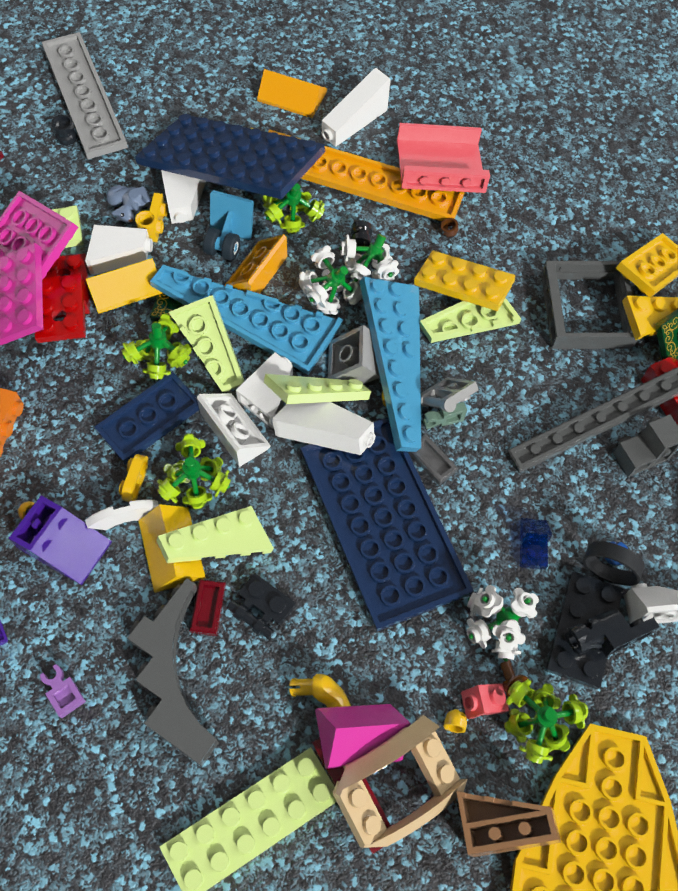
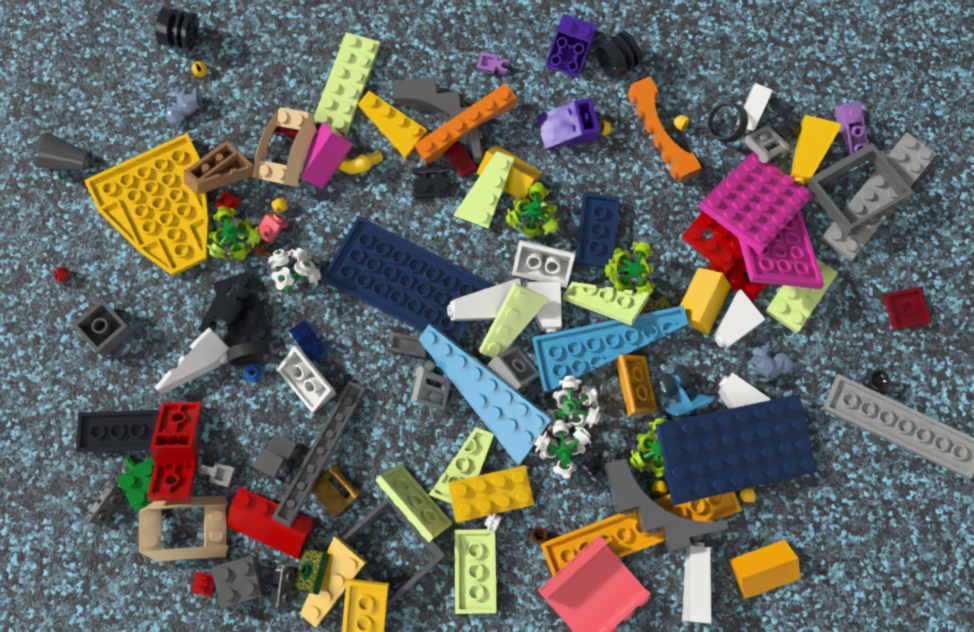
camera: 140 degrees right, 10 degrees up
white tile [85,500,159,530] -> none
yellow plate [119,454,148,502] -> none
yellow plate [135,193,168,242] -> none
none -> red tile [215,191,241,210]
none -> white slope [277,345,337,413]
none -> pearl gold plate [311,464,362,518]
none -> yellow wing [358,91,427,160]
none -> yellowish green plate [376,464,453,542]
none -> orange arch [414,83,517,166]
none -> yellowish green plate [455,529,496,614]
none -> white plate [485,513,502,532]
none -> dark grey arch [604,459,728,554]
none -> yellow hinge [650,480,667,497]

